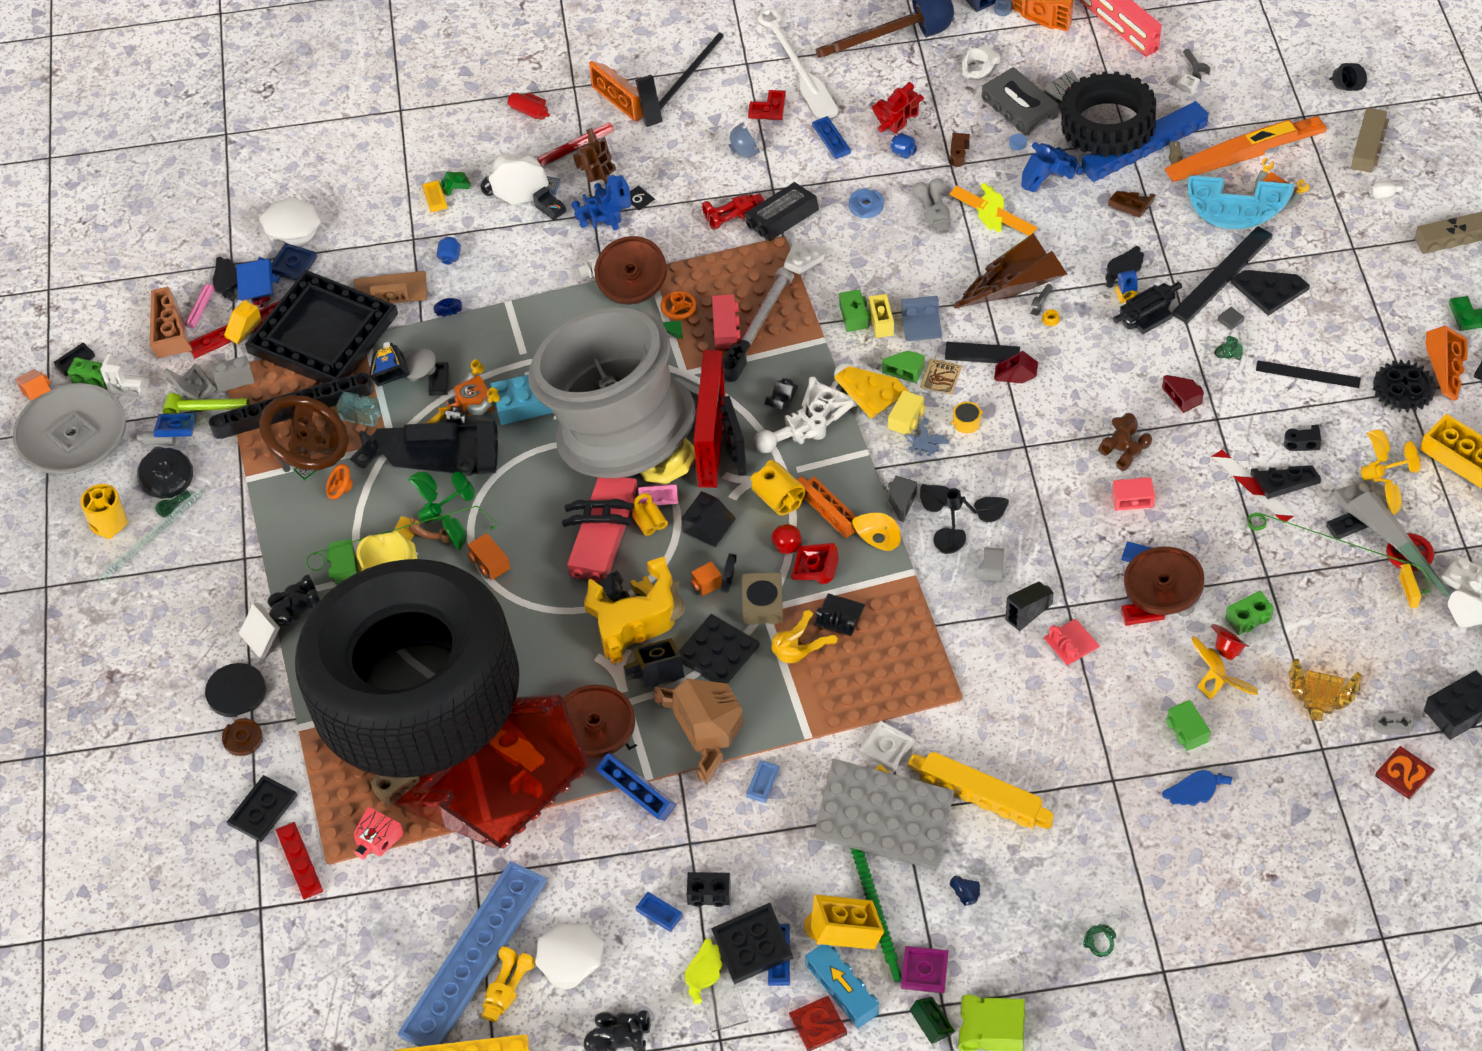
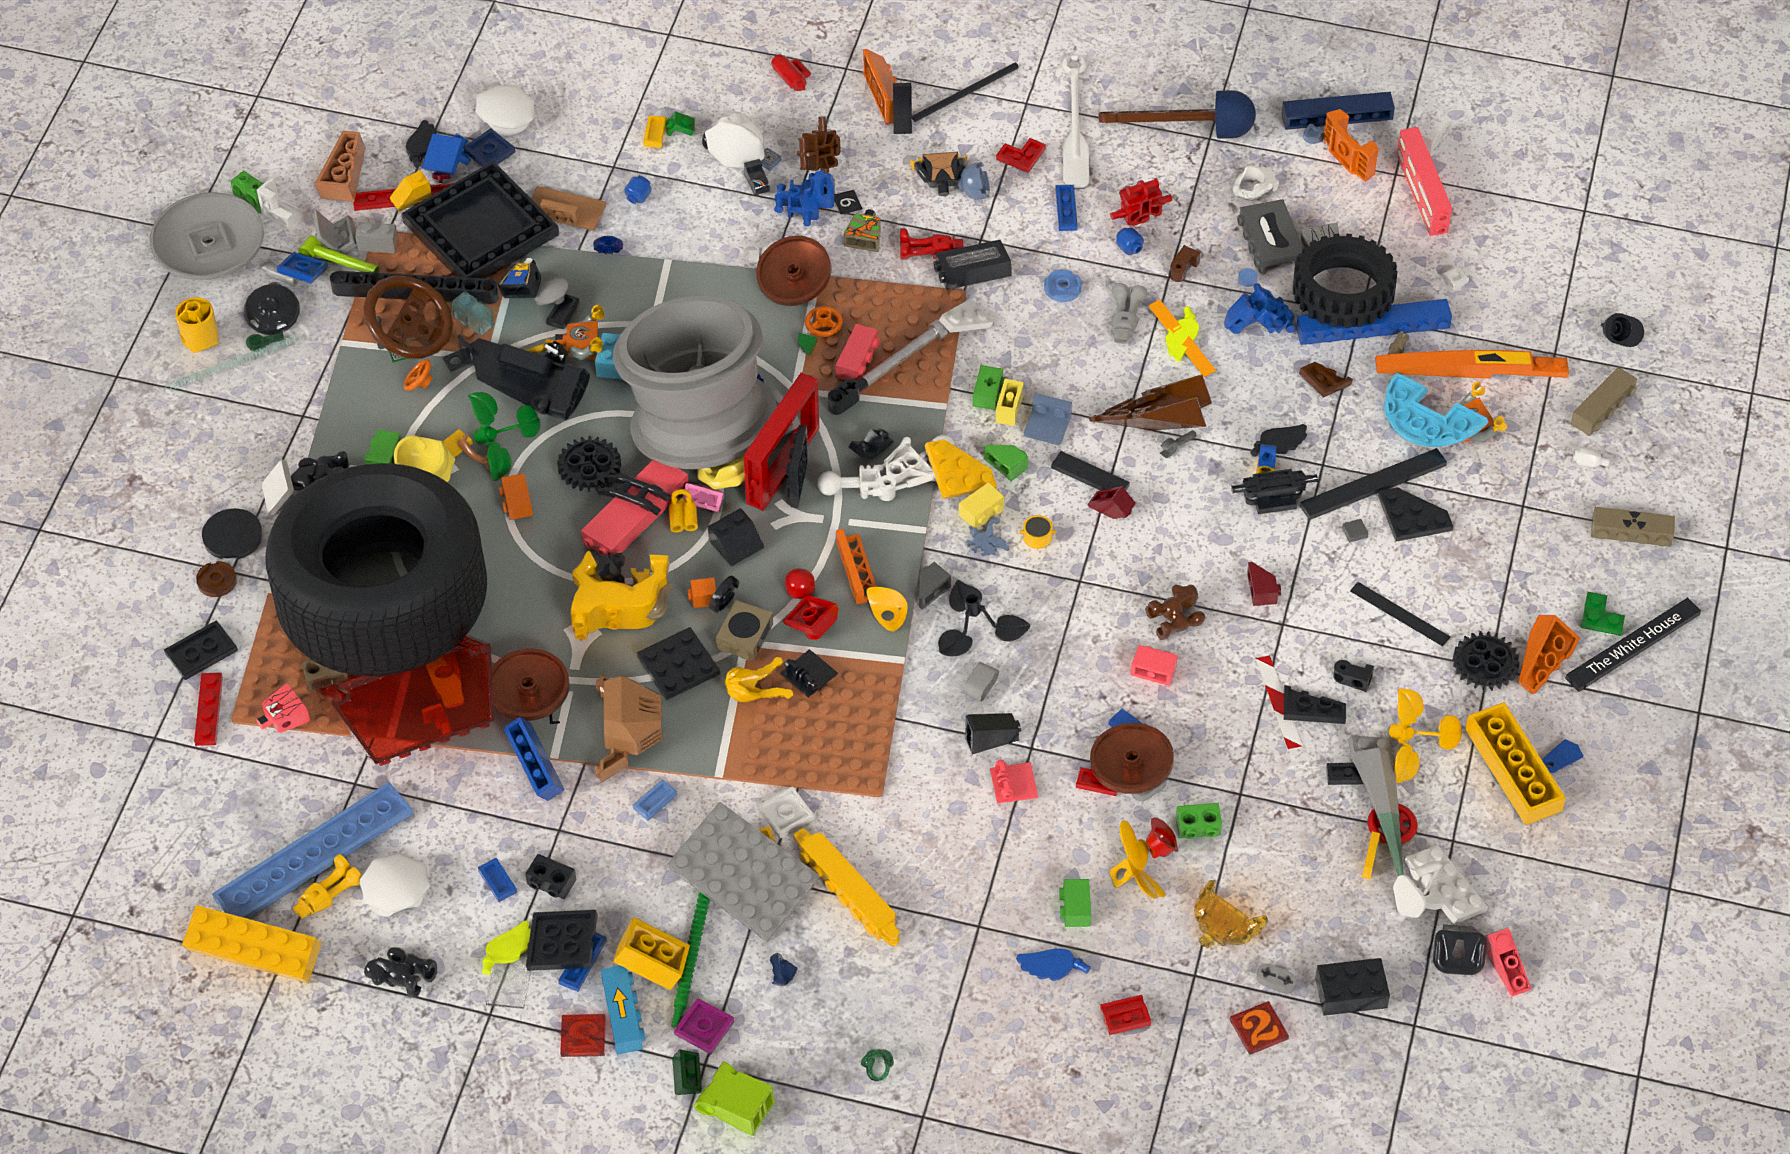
camera: 20 degrees right, 0 degrees up
orange brick [15,369,51,401] -> none
black tile [54,342,95,377] -> none
bright pink axle [186,284,214,328] -> none
bright green piece [306,506,497,571] -> none
red axle [537,122,614,166] -> none
black hinge [623,638,685,687] -> none
yellow cylinder [750,460,805,516] -> none
sticker [920,358,963,395] -> none
yellow plate [1042,309,1060,326] -> none
dark grey piece [1183,49,1210,80] -> none
clear green piece [1214,336,1243,360] -> none
bright green piece [1247,512,1431,594] -> none
none -> black gear [557,436,621,492]
none -> torso [844,209,881,252]
none -> black torso [910,151,968,196]
none -> red plate [1100,995,1151,1035]

